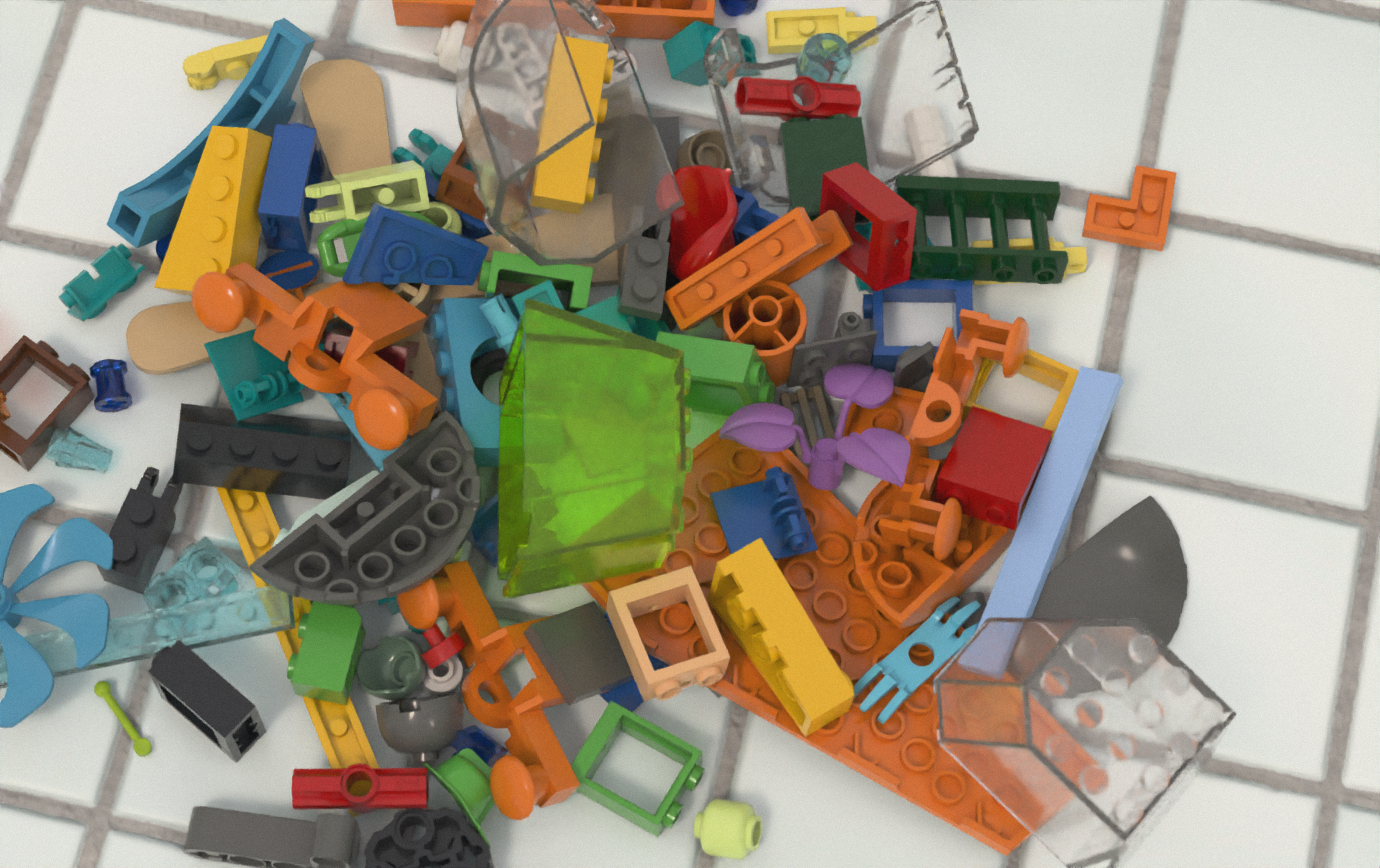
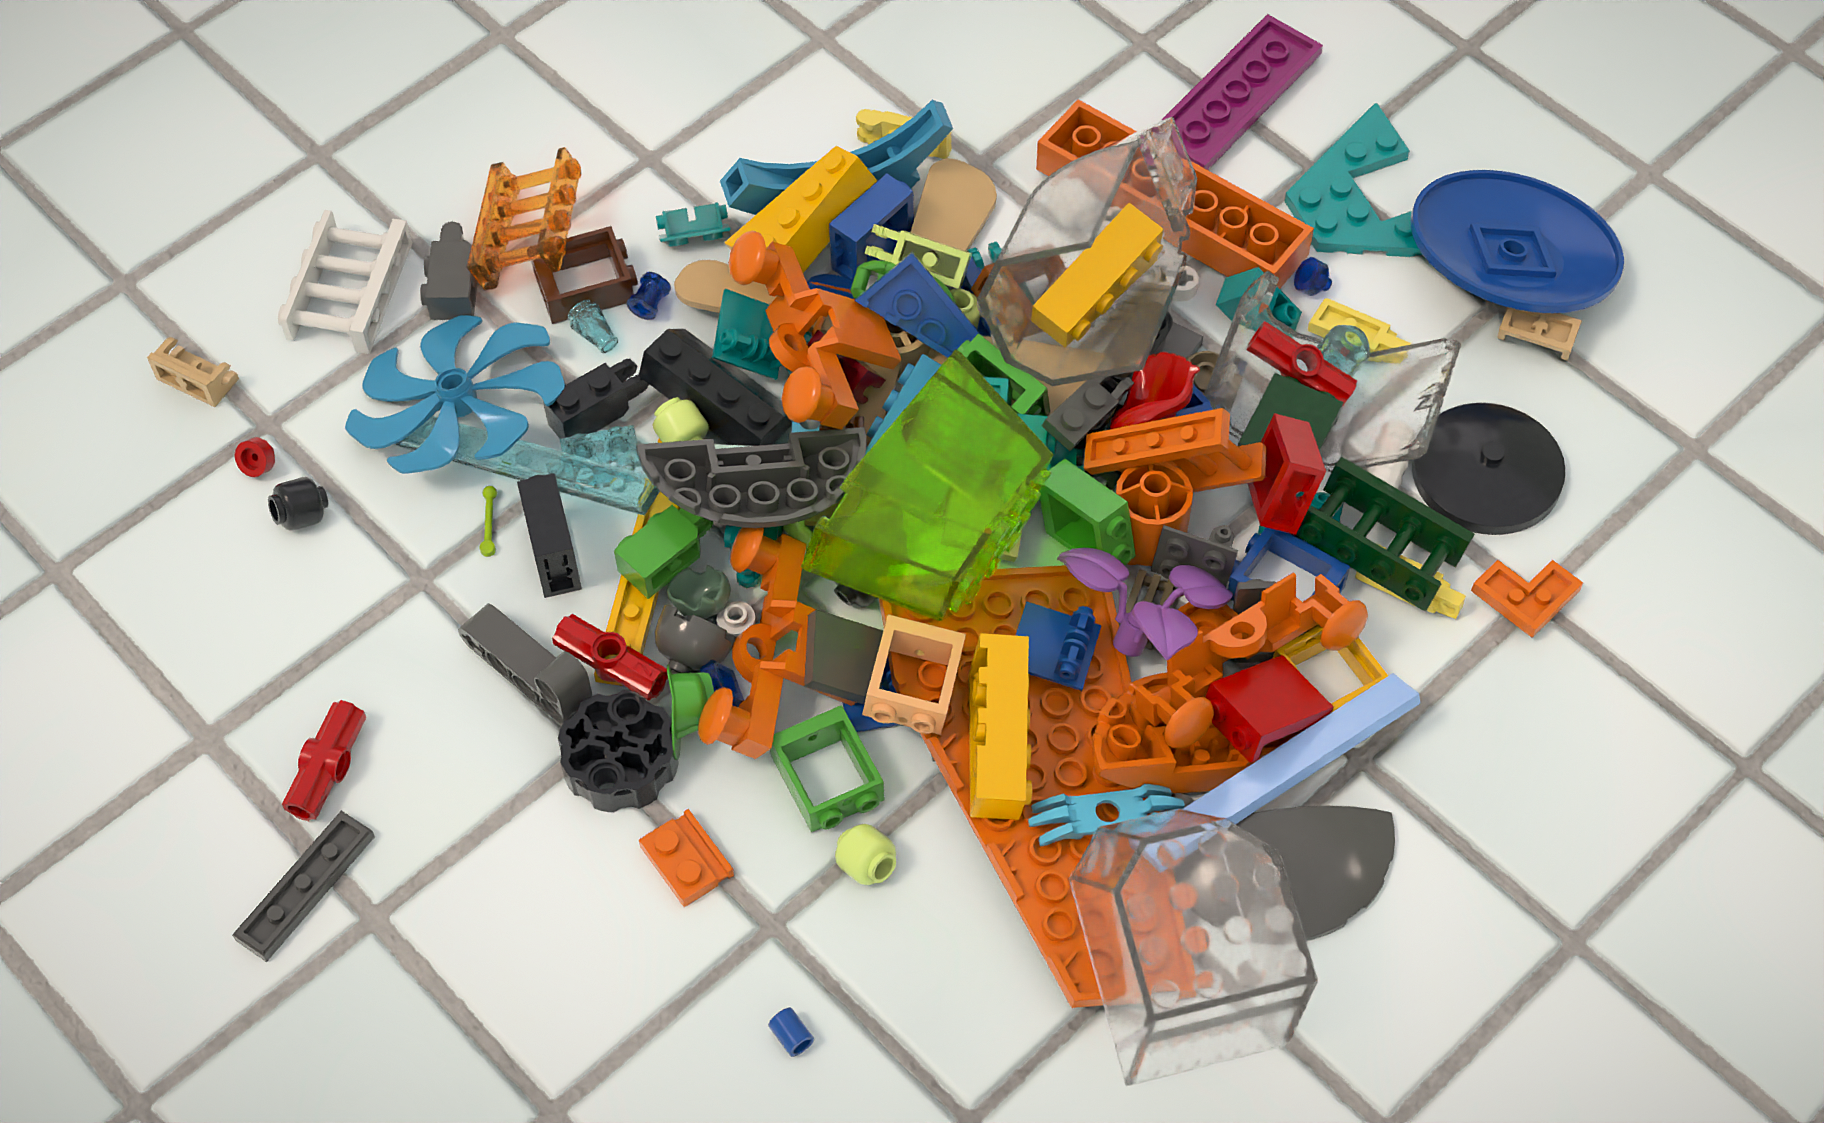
camera: 35 degrees right, 10 degrees down
red tile [421,624,466,670] -> none
none -> yellowish green head [653,397,709,442]
none -> black dish [1412,403,1565,535]

